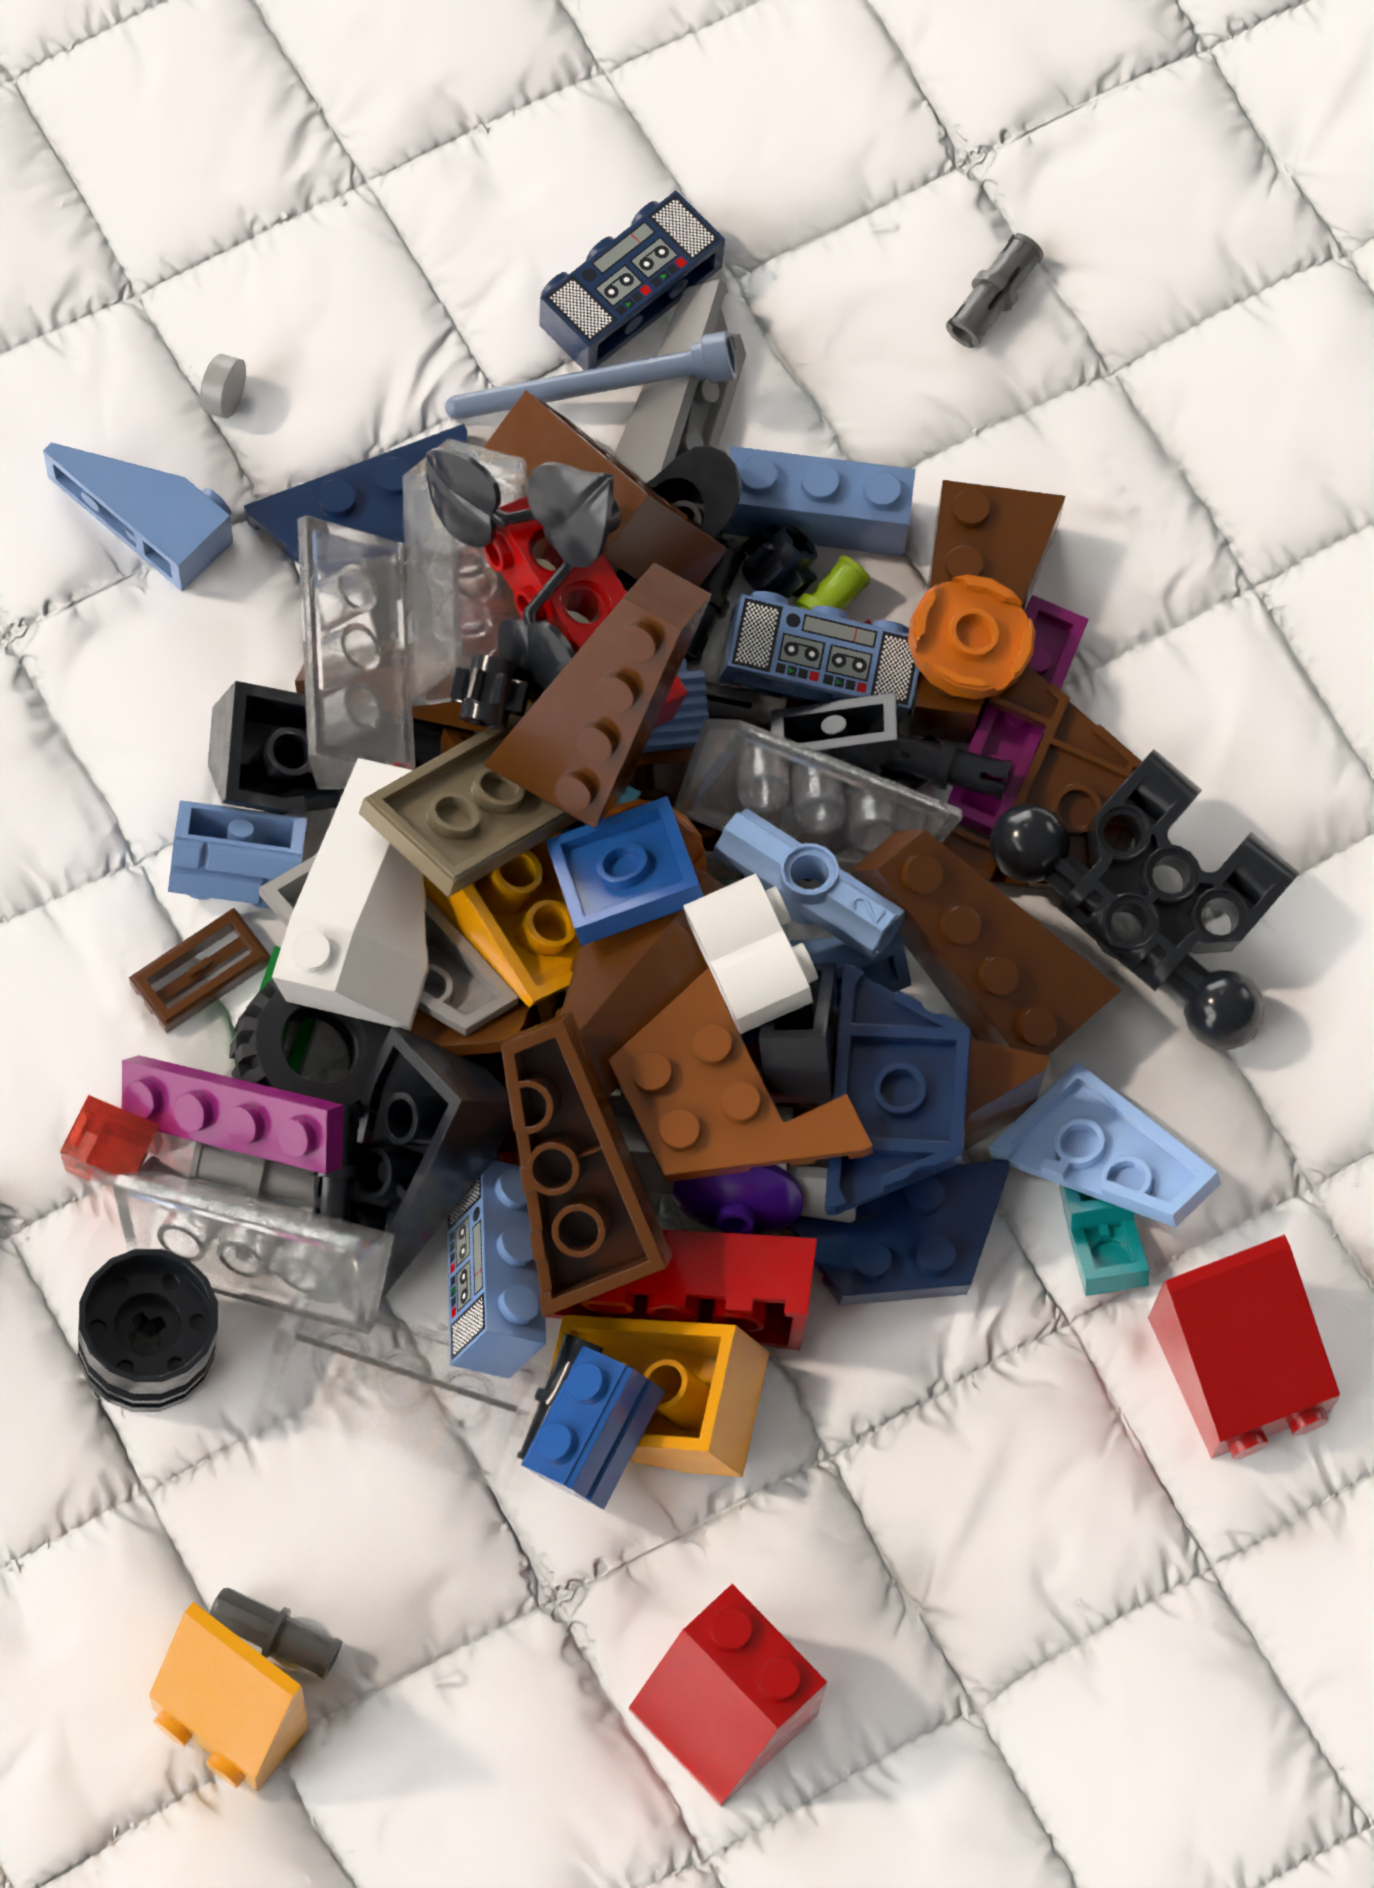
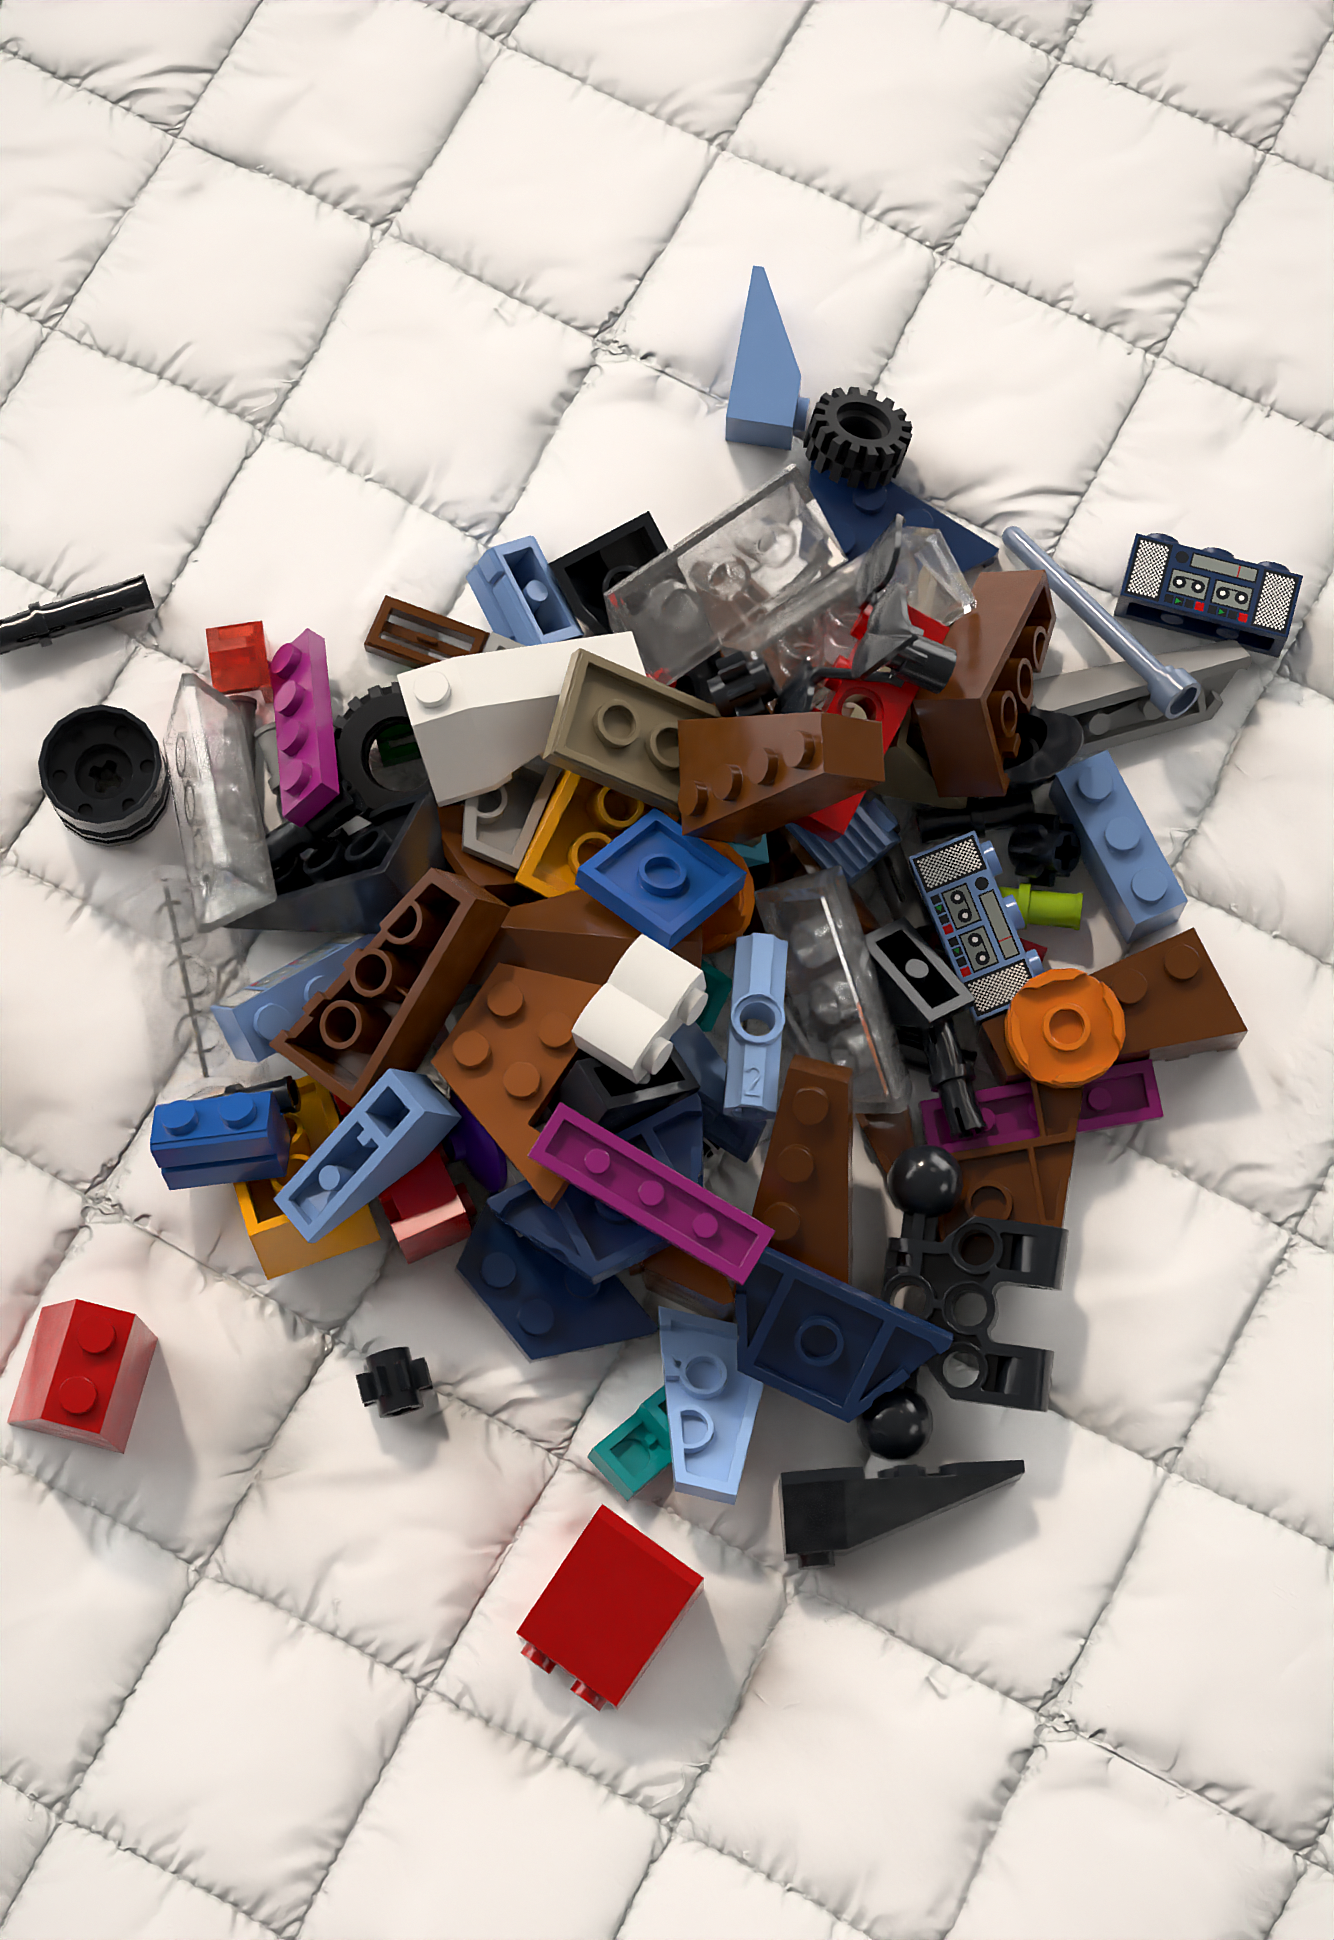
camera: 65 degrees right, 5 degrees up
light grey tile [200,353,246,418] -> none
none -> medium blue slope [273,1068,462,1243]
none -> black gear [356,1346,433,1418]
none -> magenta plate [528,1102,775,1286]
none -> dark blue wing [735,1246,953,1423]
none -> black wedge [778,1460,1025,1570]
none -> black tyre [803,387,913,489]

